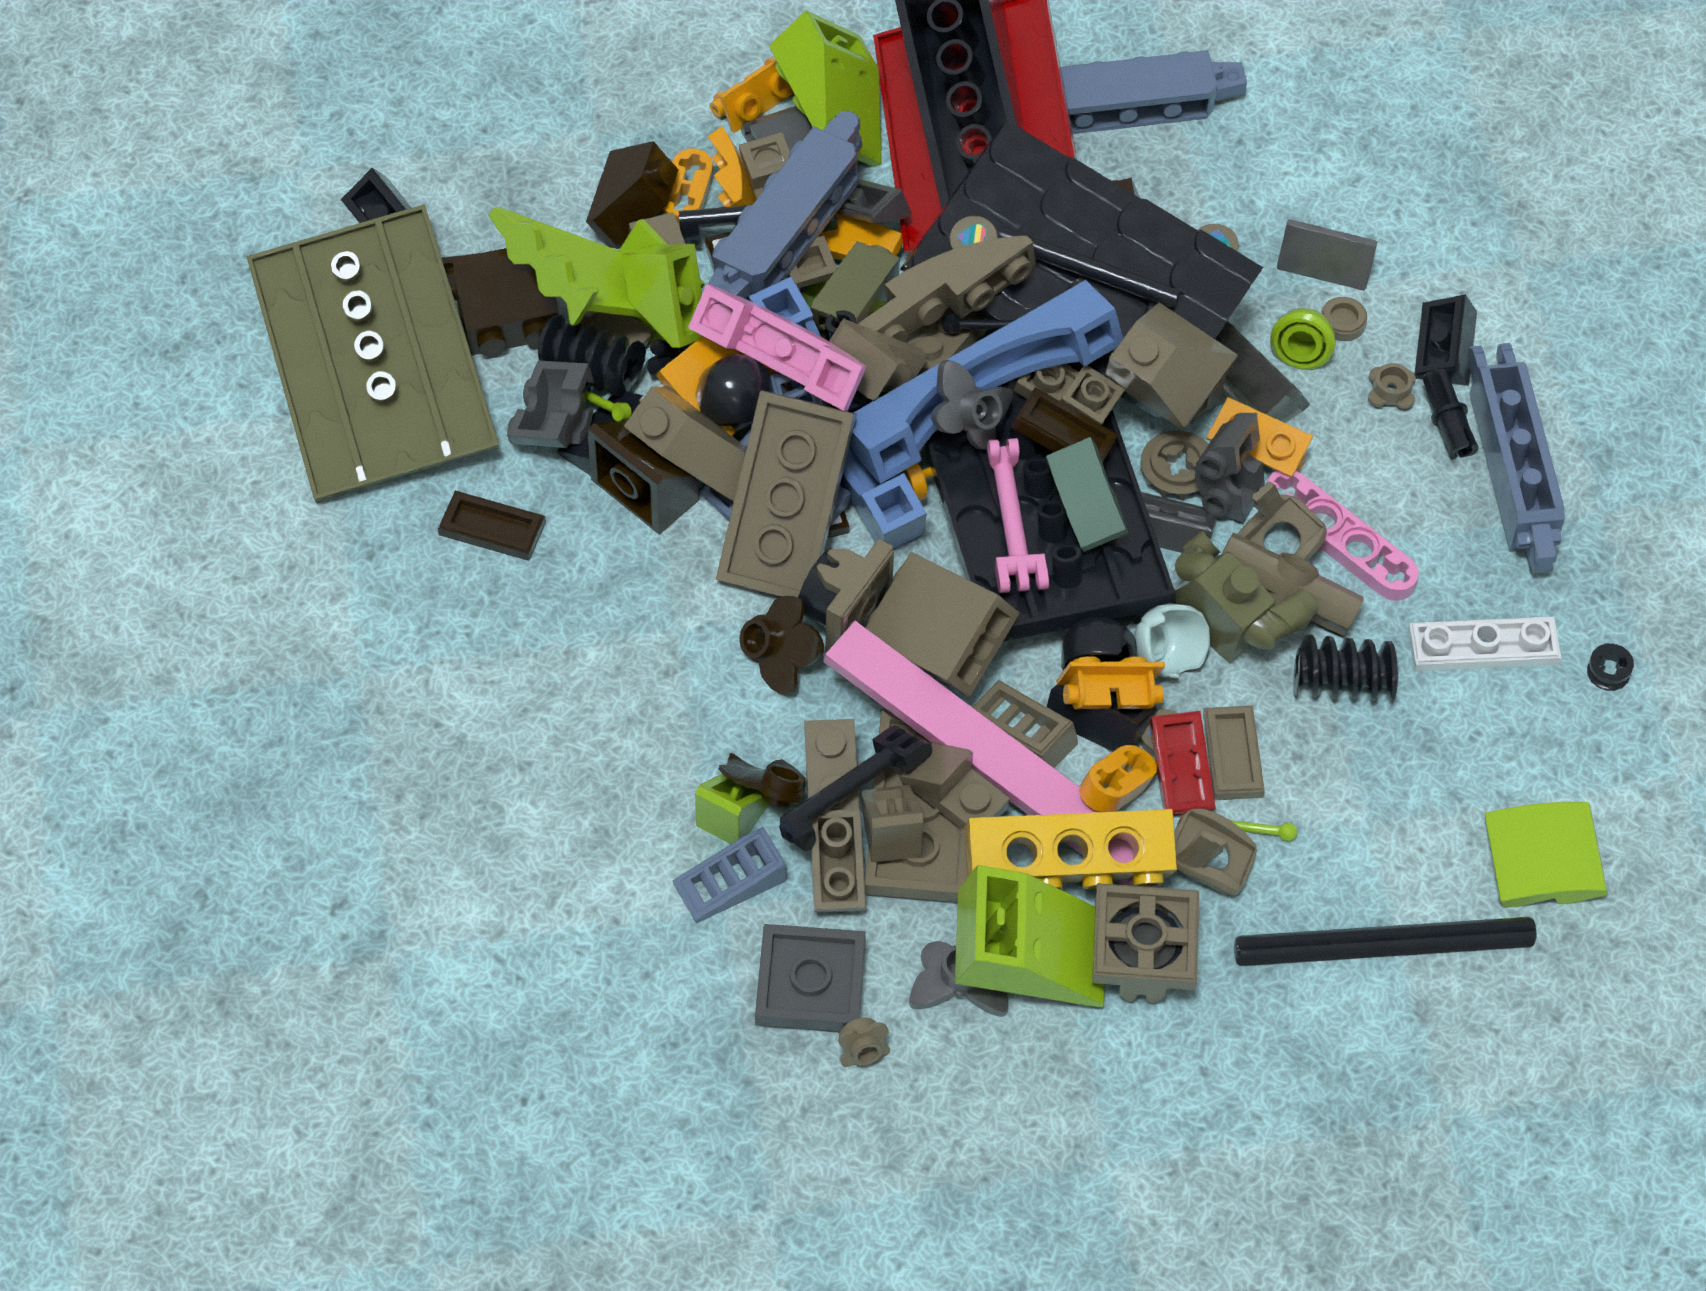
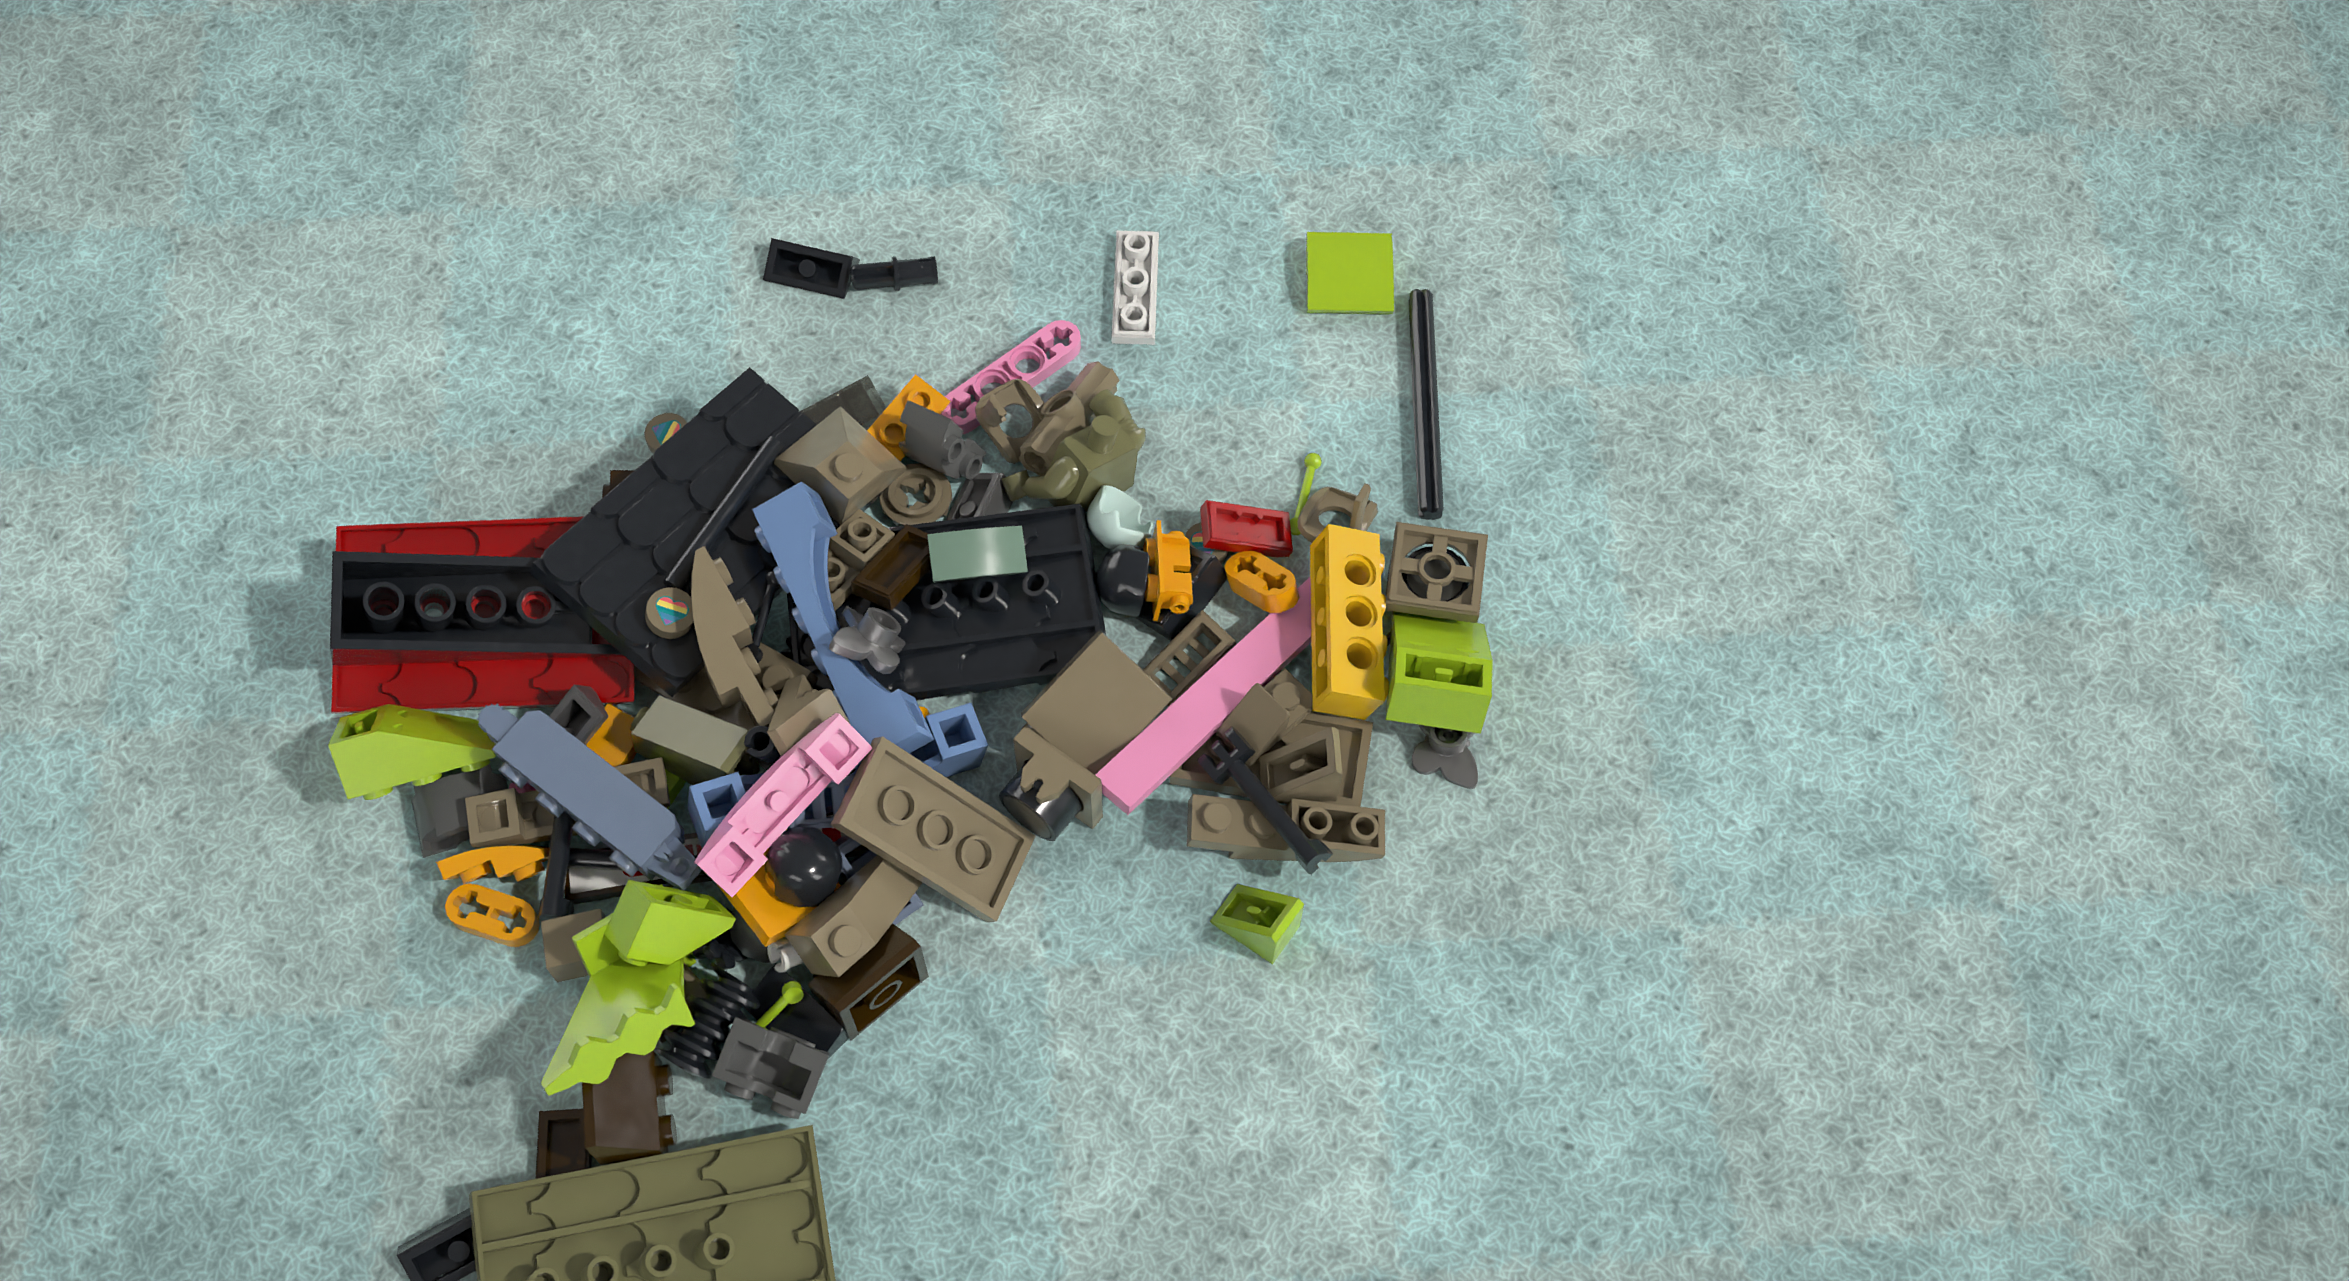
camera: 85 degrees left, 5 degrees up
dark brown tile [438,490,546,561] -> none
dark brown slope [586,141,679,249] -> none
sand blue slope [673,827,786,924] -> none
light orange hinge [709,58,794,134] -> none
dark brown plate [718,753,806,807] -> none
dark brown plate [739,596,824,695] -> none
dark grey plate [755,924,866,1031] -> none
dark tan plate [838,1017,890,1067] -> none
bright pink hinge [987,438,1049,593] -> none
sand blue hinge [1061,50,1247,134] -> none
dark tan tile [1203,705,1265,800] -> none
lime brick [1270,308,1336,370] -> none
flat silver slope [1277,219,1378,291] -> none
black piece [1293,634,1399,703] -> none
dark tan tile [1321,297,1367,341] -> none
dark tan plate [1368,363,1416,409] -> none
sand blue hinge [1468,343,1565,574] -> none
black bush [1587,643,1634,691] -> none

